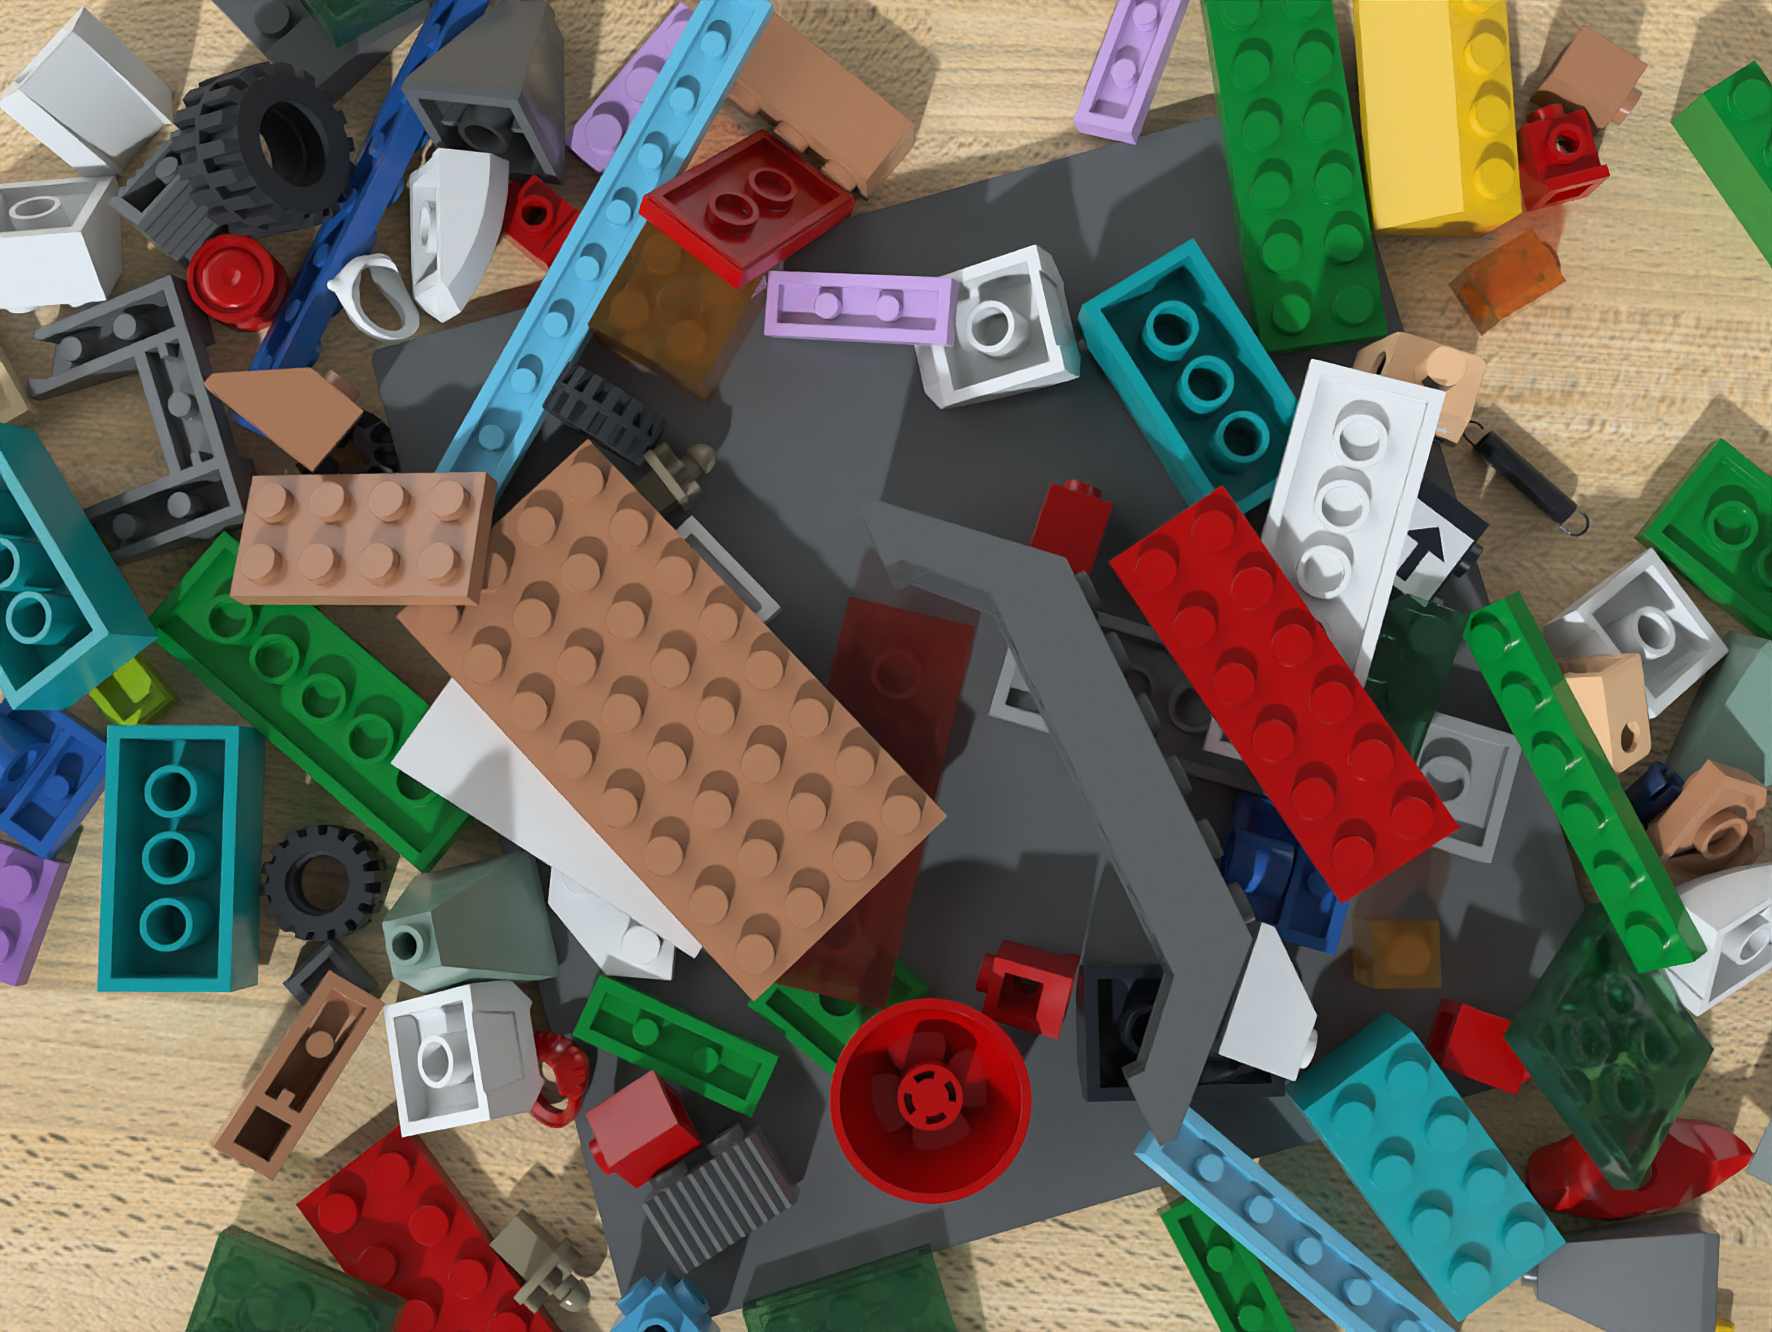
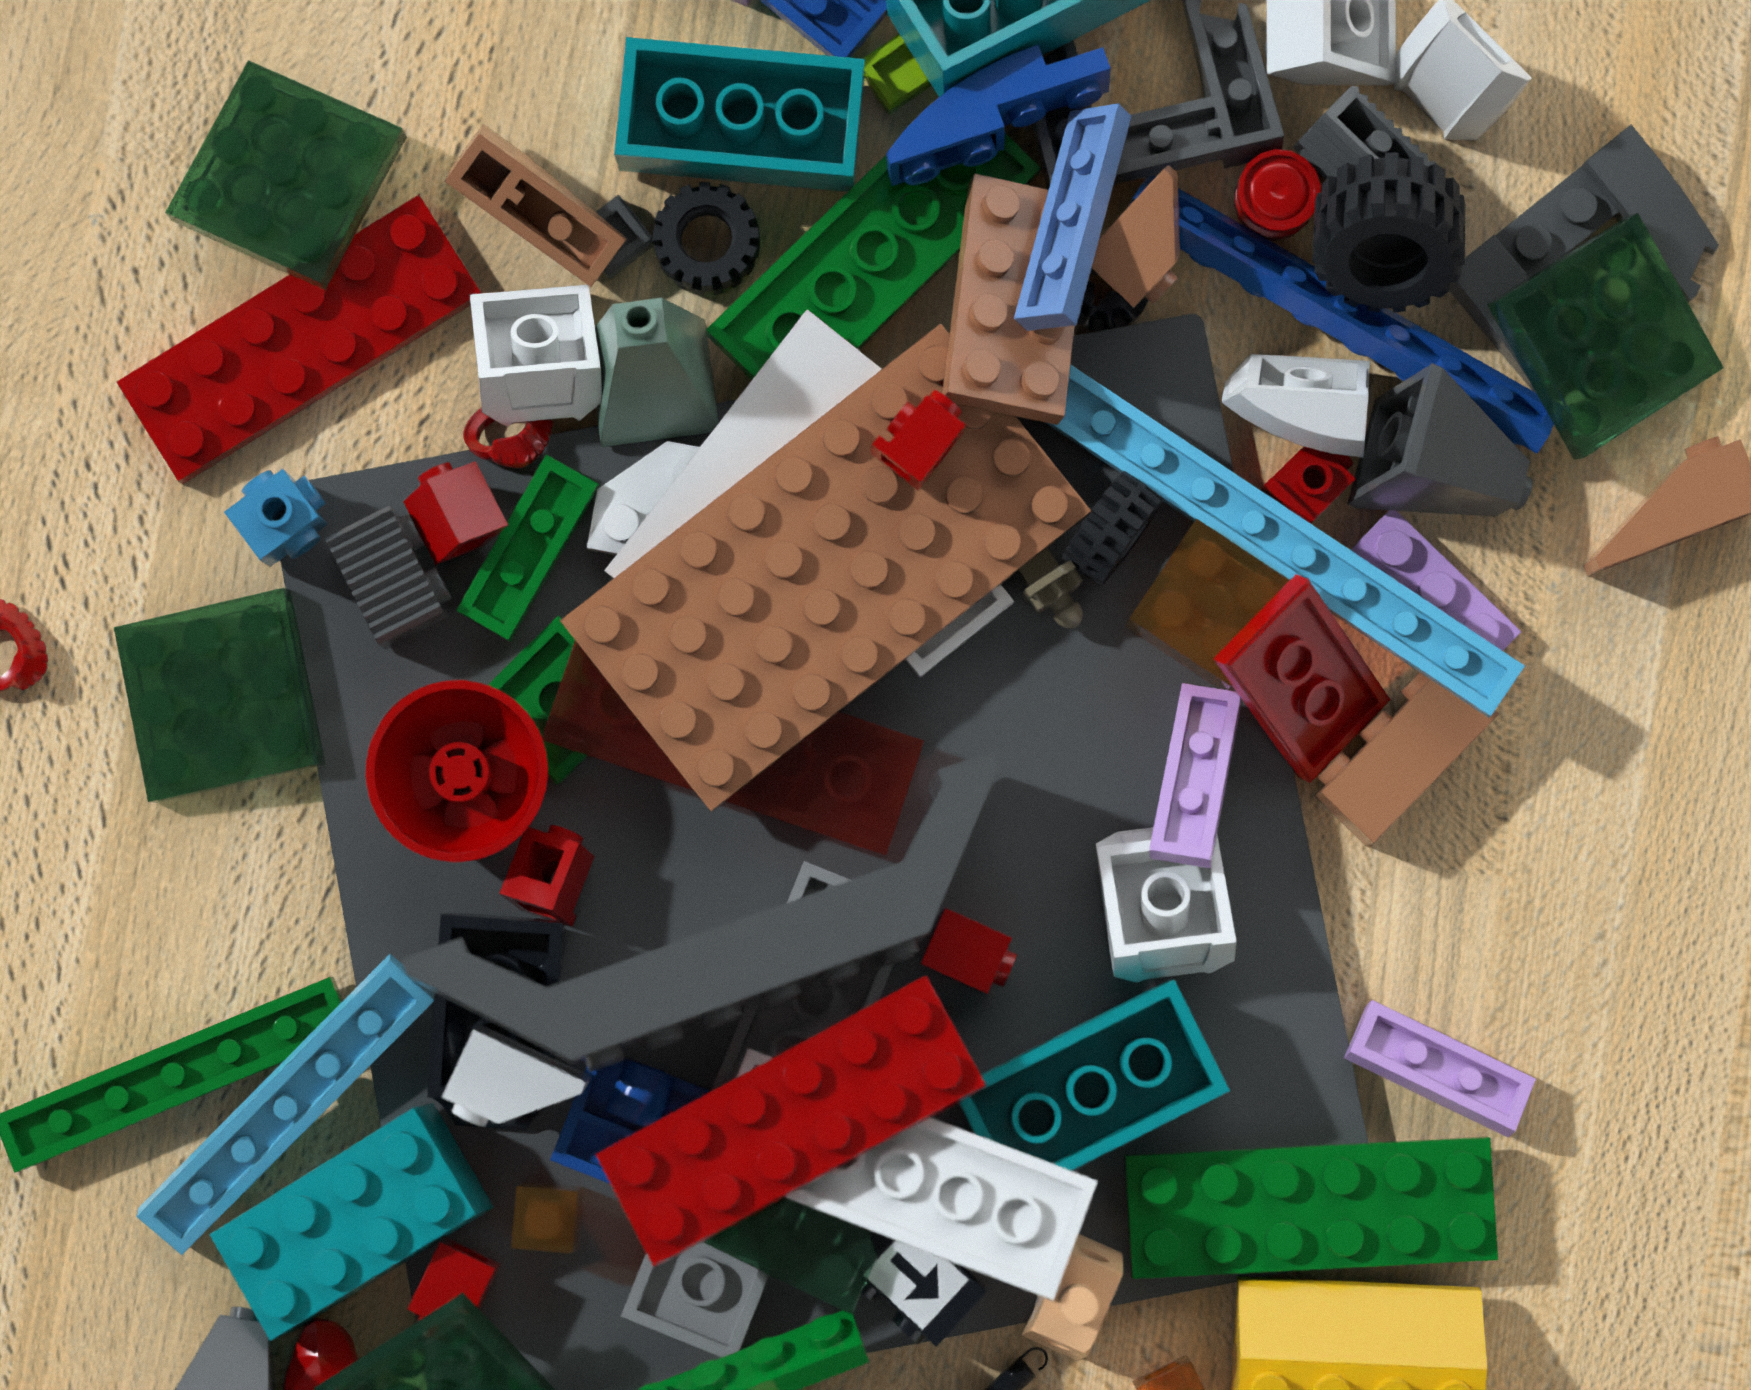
camera: 95 degrees right, 0 degrees up
white piece [327,253,419,345] -> none
dark tan piece [489,1209,591,1314] -> none
none -> red brick [871,390,966,491]
none -> blue slope [886,45,1111,186]
none -> medium blue plate [1014,103,1132,331]

